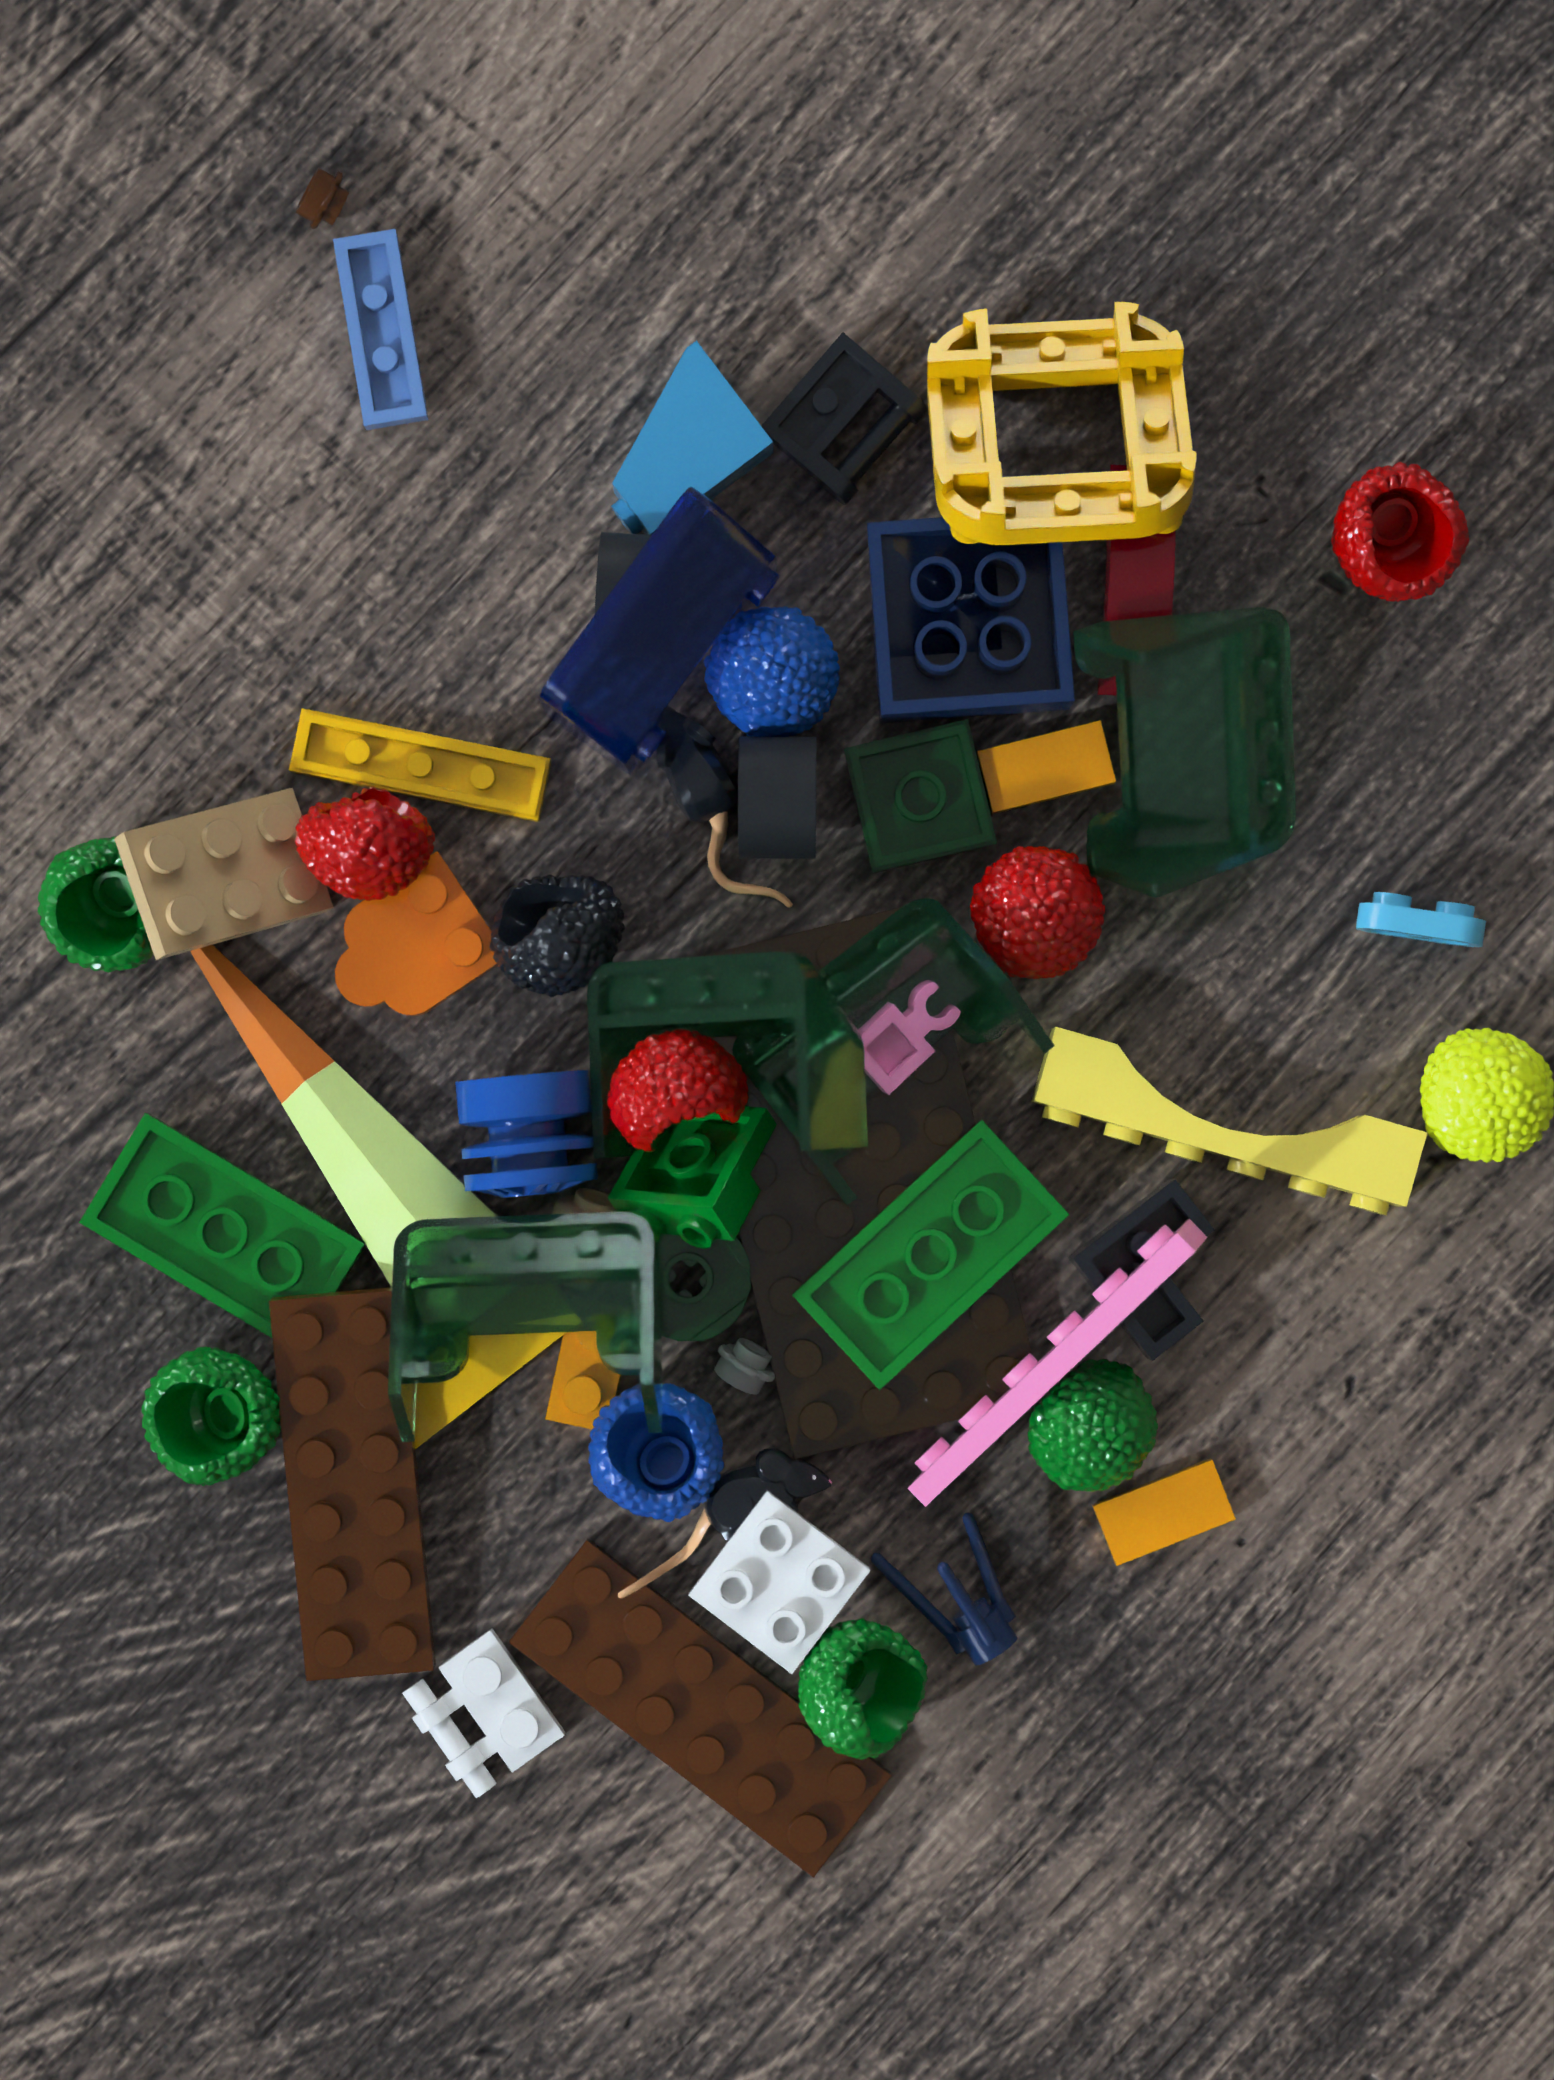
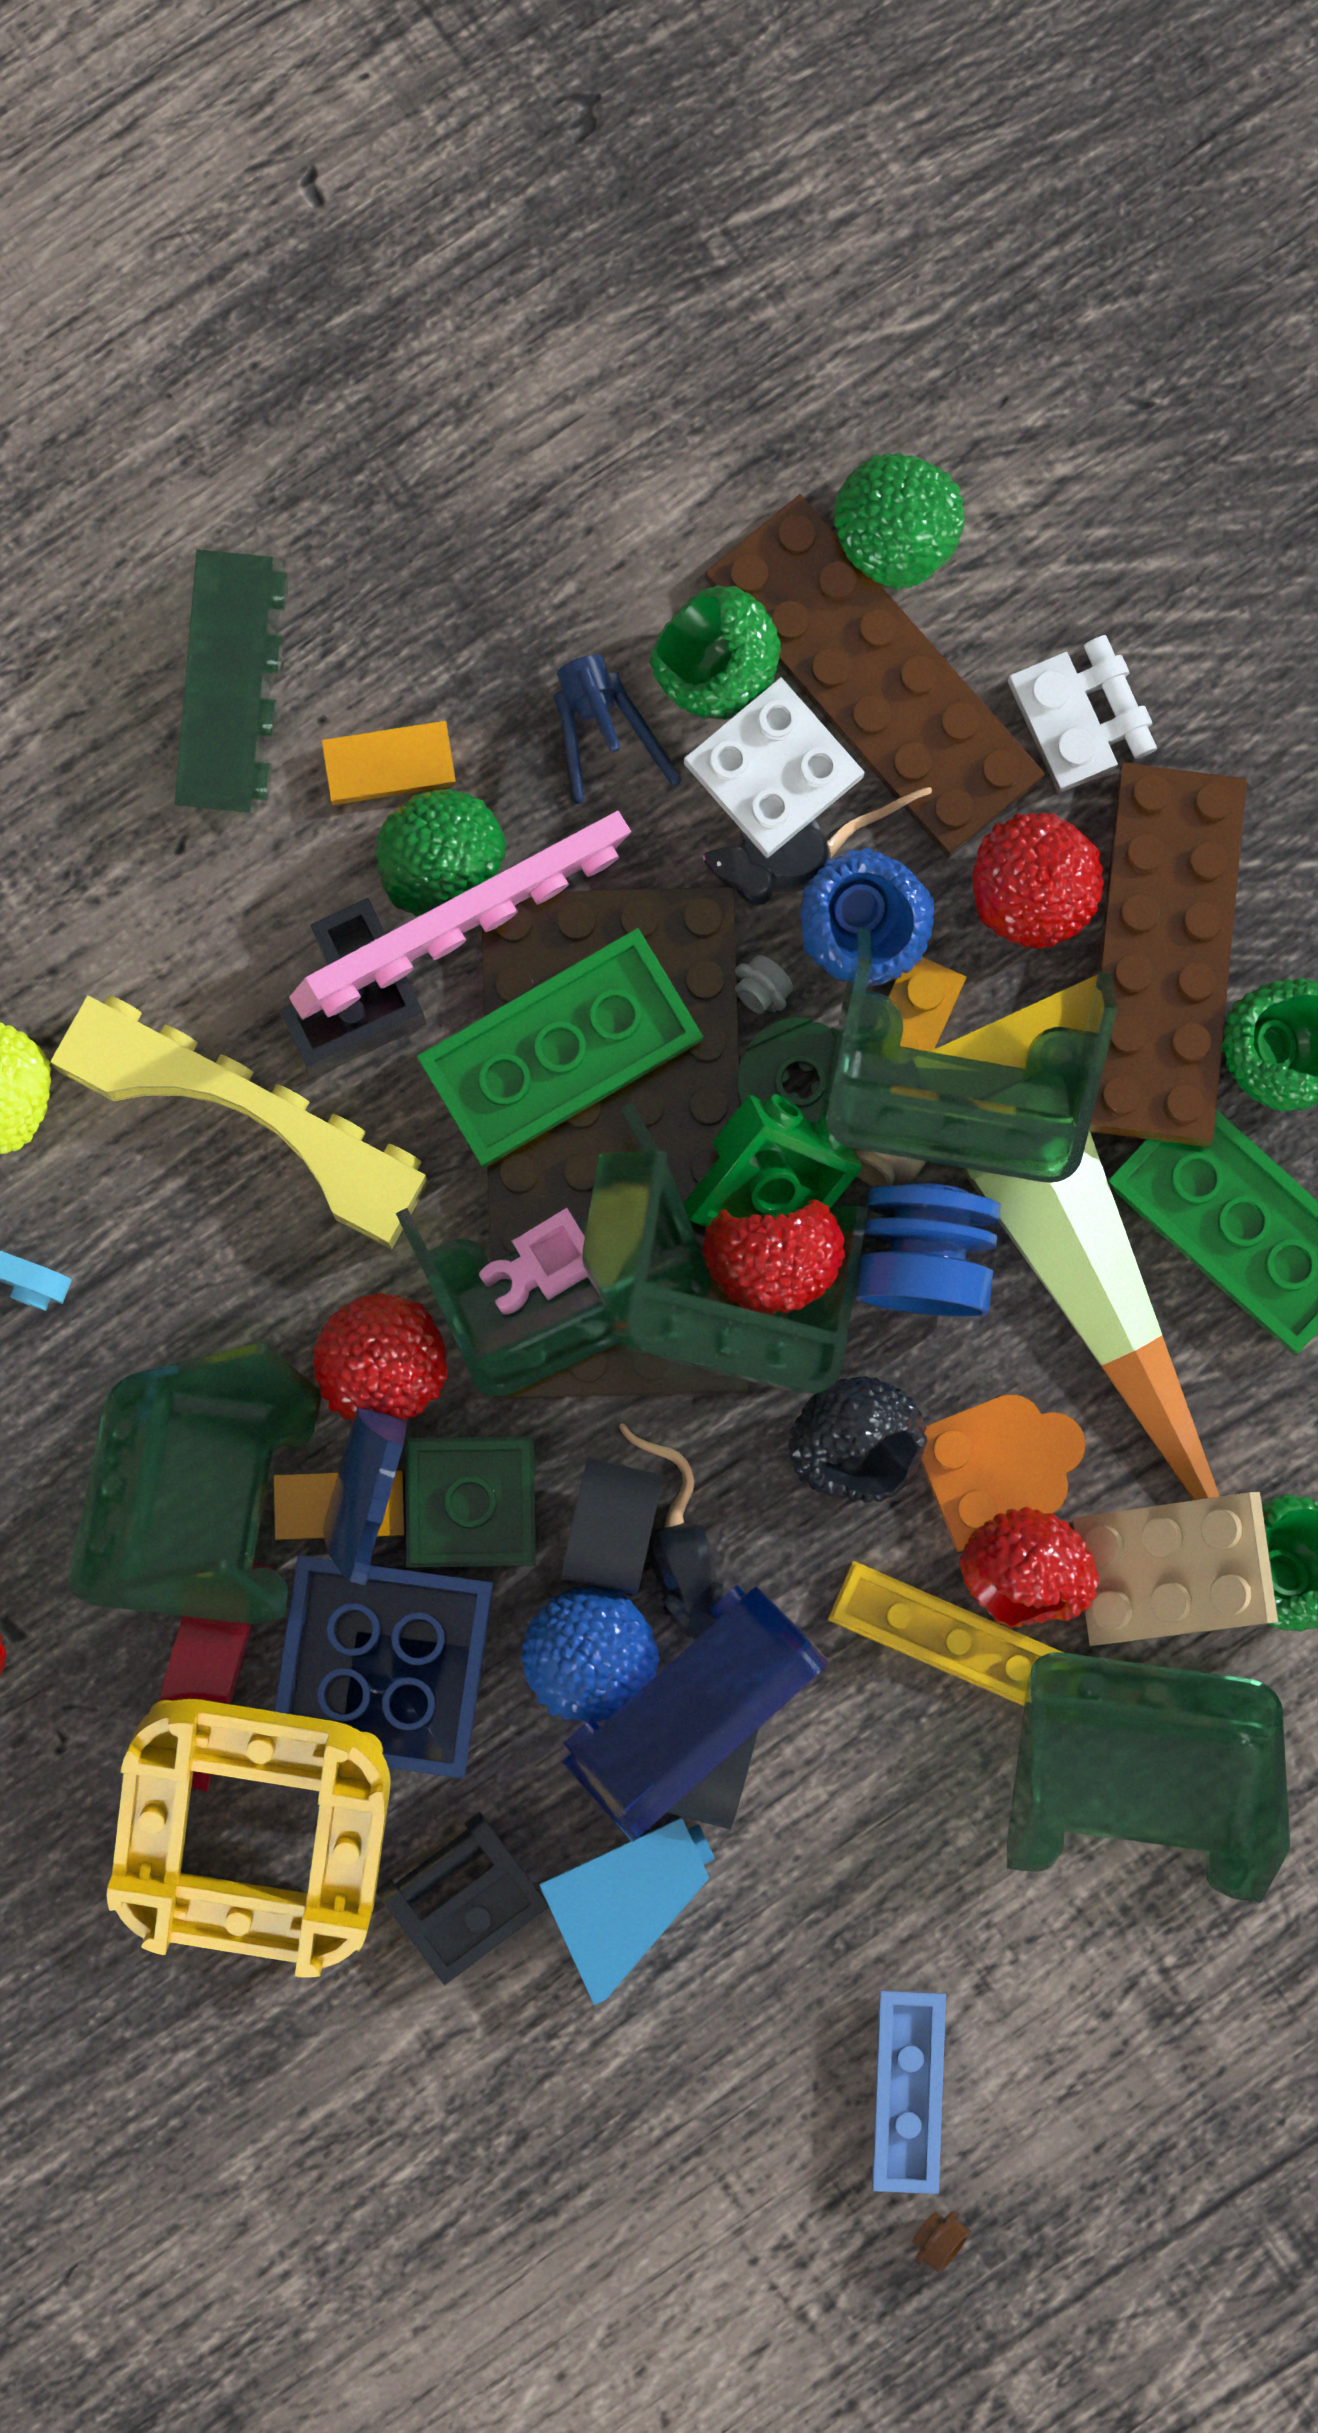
camera: 175 degrees left, 5 degrees down
none -> clear green wedge [174,549,289,813]
none -> dark blue slope [323,1407,407,1585]
none -> green hair [833,452,965,591]
none -> red hair [972,812,1104,949]
none -> clear green windscreen [1007,1652,1290,1903]

